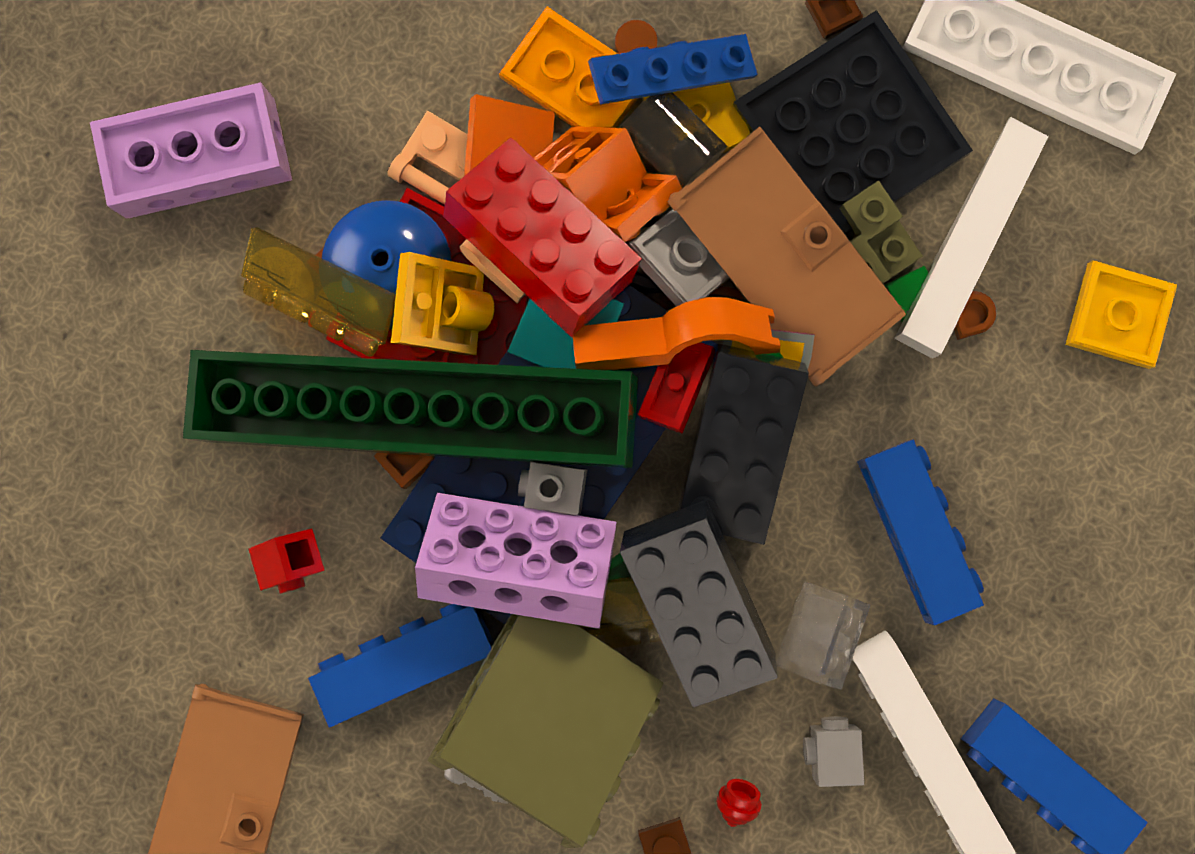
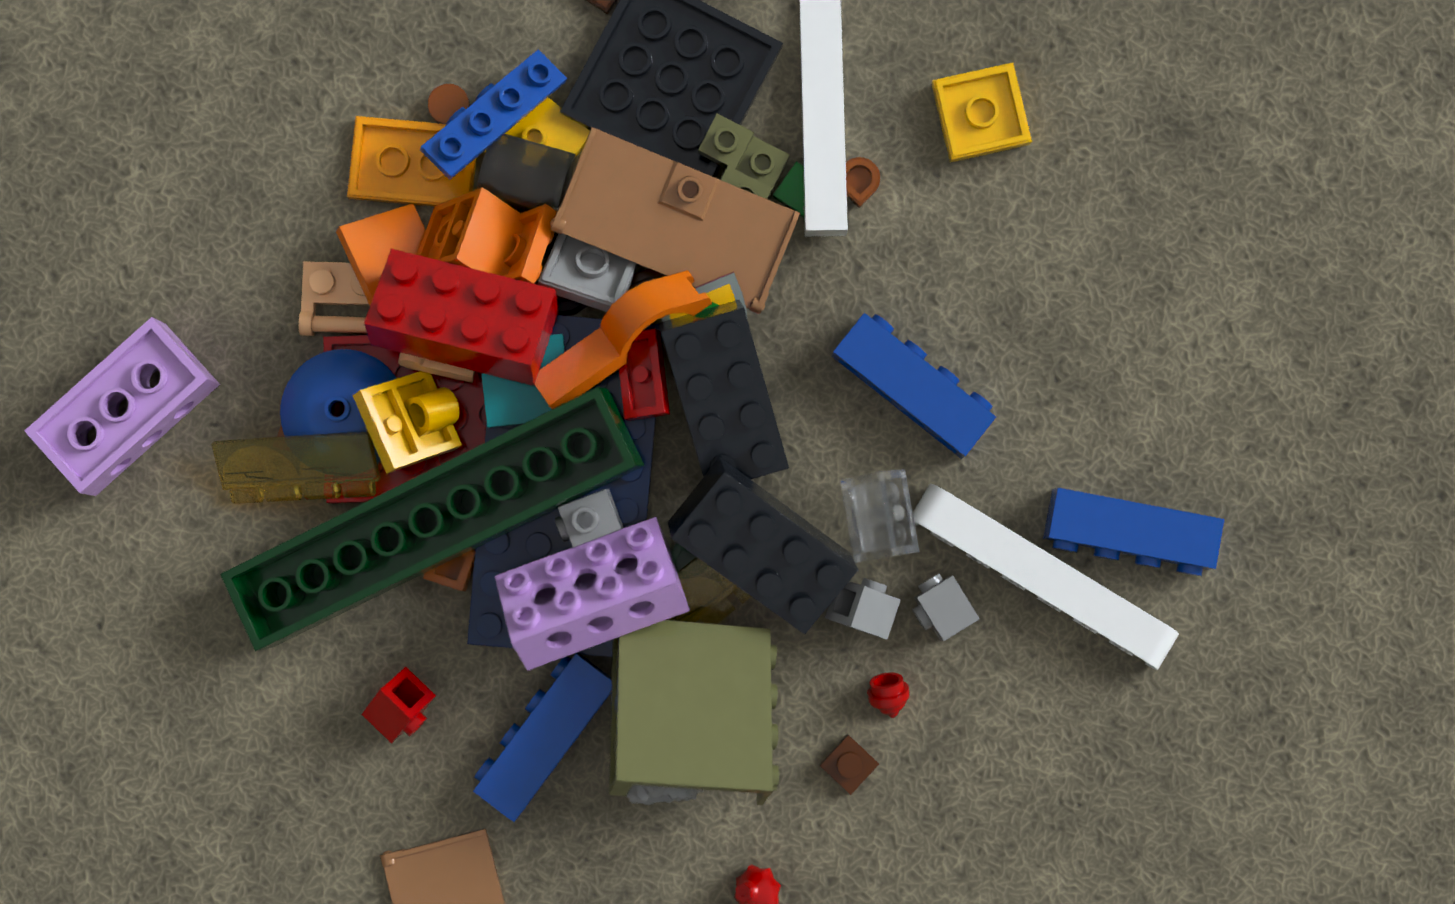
camera: 35 degrees left, 0 degrees up
none -> light grey brick [825,578,901,639]

